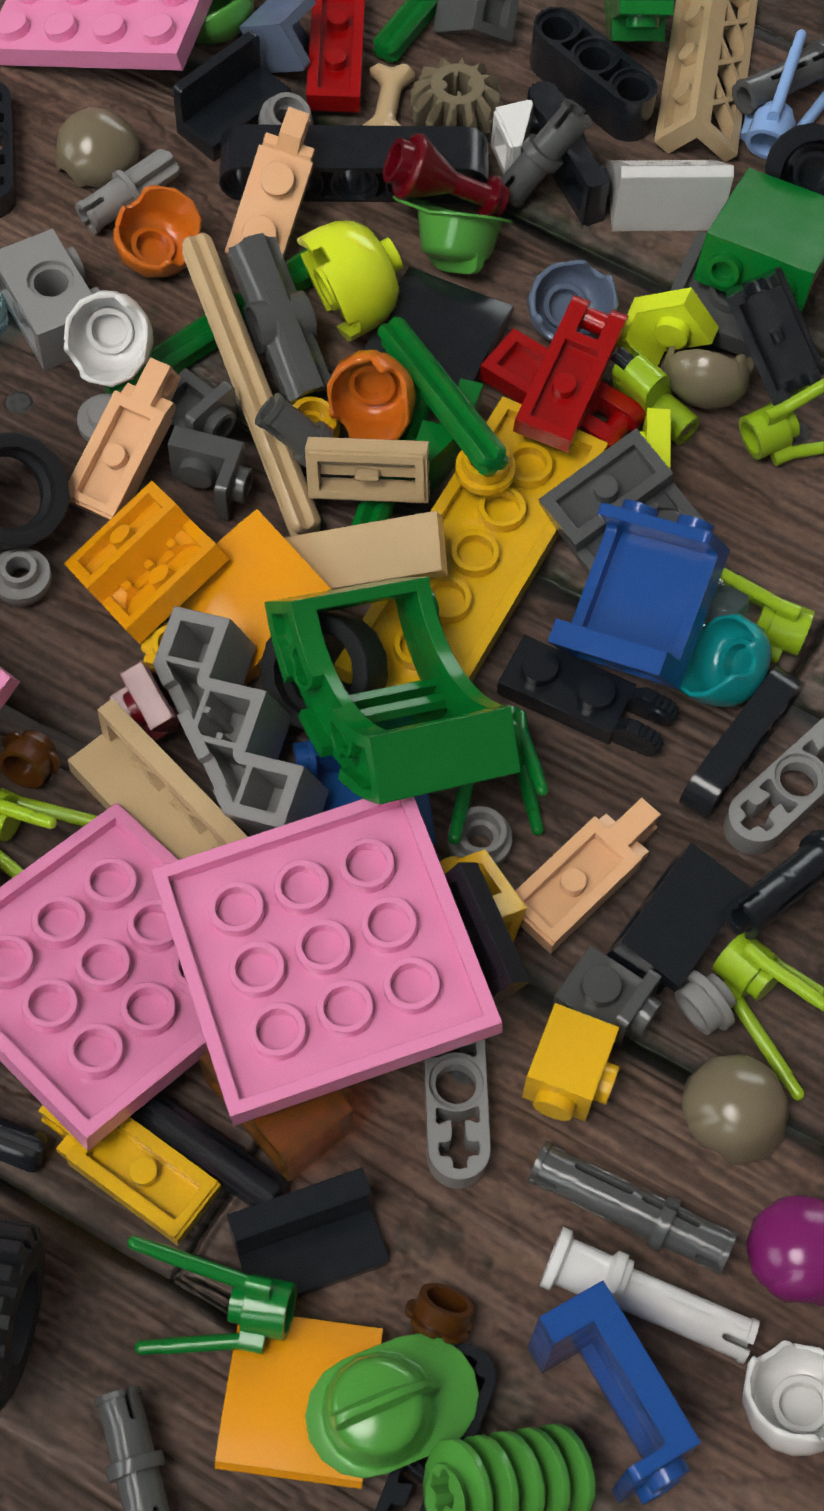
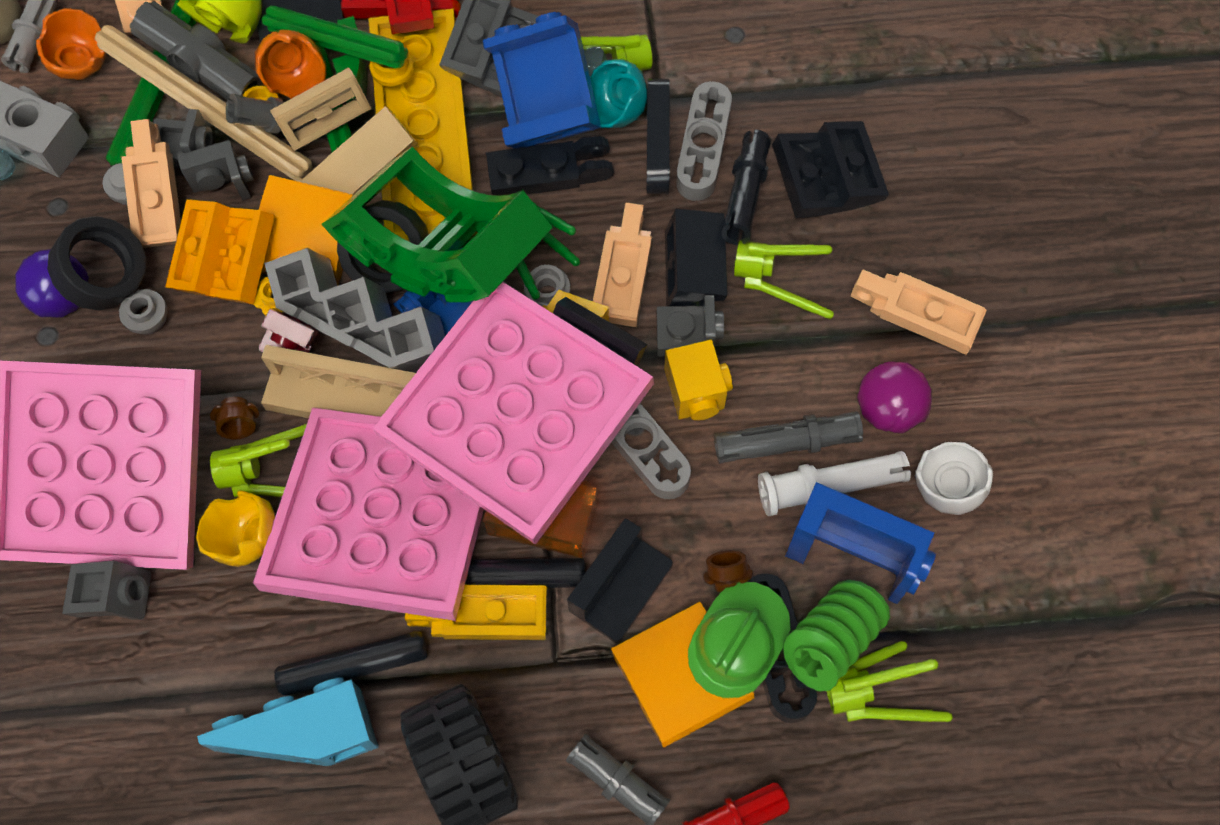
camera: 30 degrees left, 5 degrees up
white hair [64,290,154,387] -> none
green plant [127,1235,297,1355] -> none
light grey plate [675,970,736,1035] -> none
dark tan hair [681,1054,789,1165] -> none

